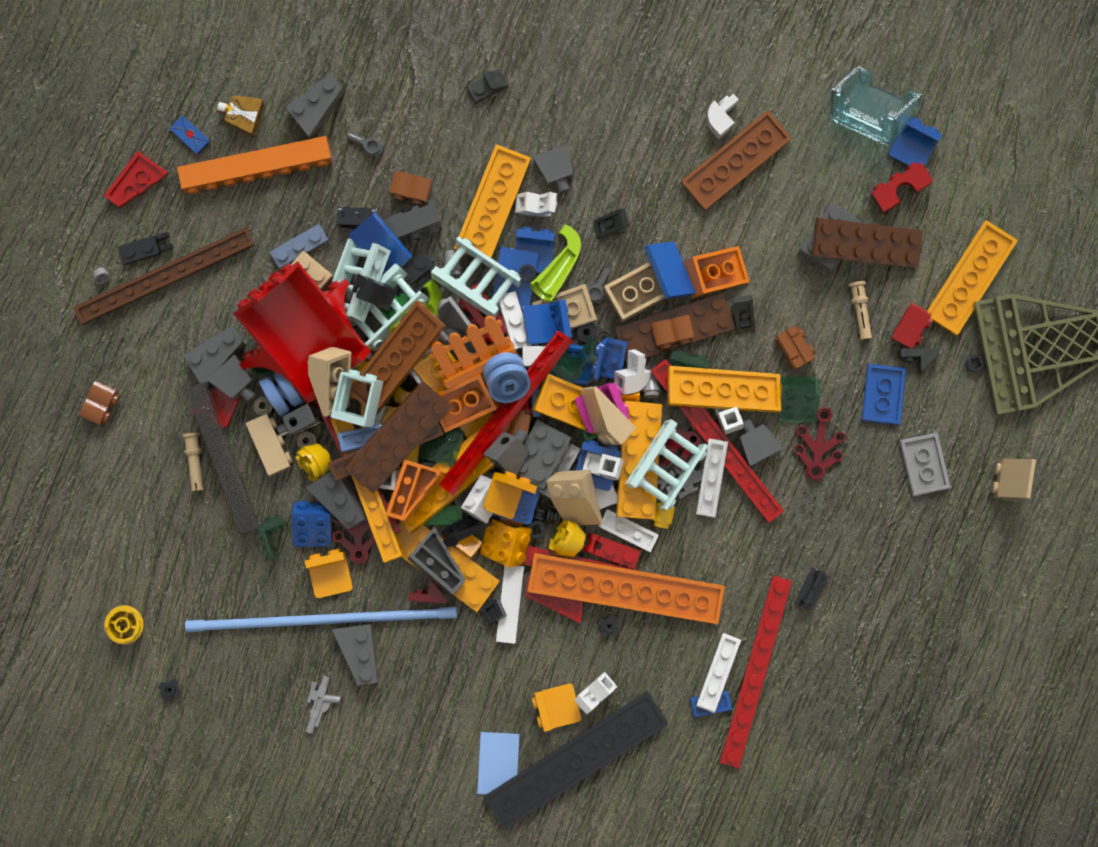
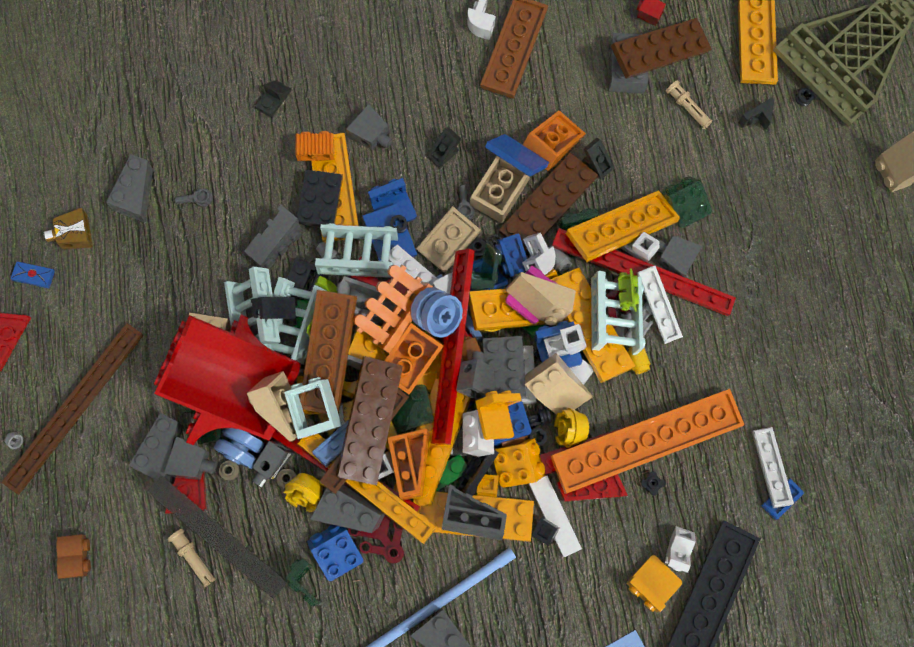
camera: 35 degrees left, 10 degrees down
black hinge [117,232,174,265] -> none
orange brick [177,136,333,194] -> none
tan brick [246,414,293,477] -> none
sand blue plate [270,224,329,269] -> none
light orange bracket [305,549,353,598] -> none
black hinge [336,206,377,228] -> none
blue tile [348,212,412,275] -> none
dark orange brick [389,171,433,206] -> none
dark red slope [408,579,448,603] -> none
white brick [515,192,557,217] -> none
blue bracket [522,300,572,344] -> none
lime animal [530,224,581,302] -> none
red plate [584,533,641,569] -> none
white plate [598,509,659,552] -> none
dark orange brick [651,315,694,350] -> none
red plate [720,575,792,768] -> none
dark orange brick [774,325,815,371] -> none
dark red plant [793,407,846,481] -> none
black hinge [795,568,829,611] -> none
blue tile [861,364,906,425] -> none
red brick [892,302,933,348] -> none
light grey tile [899,432,951,497] -> none
none -> orange brick [296,131,335,161]
none -> black plate [297,170,343,227]
none -> lime hinge [618,269,640,312]

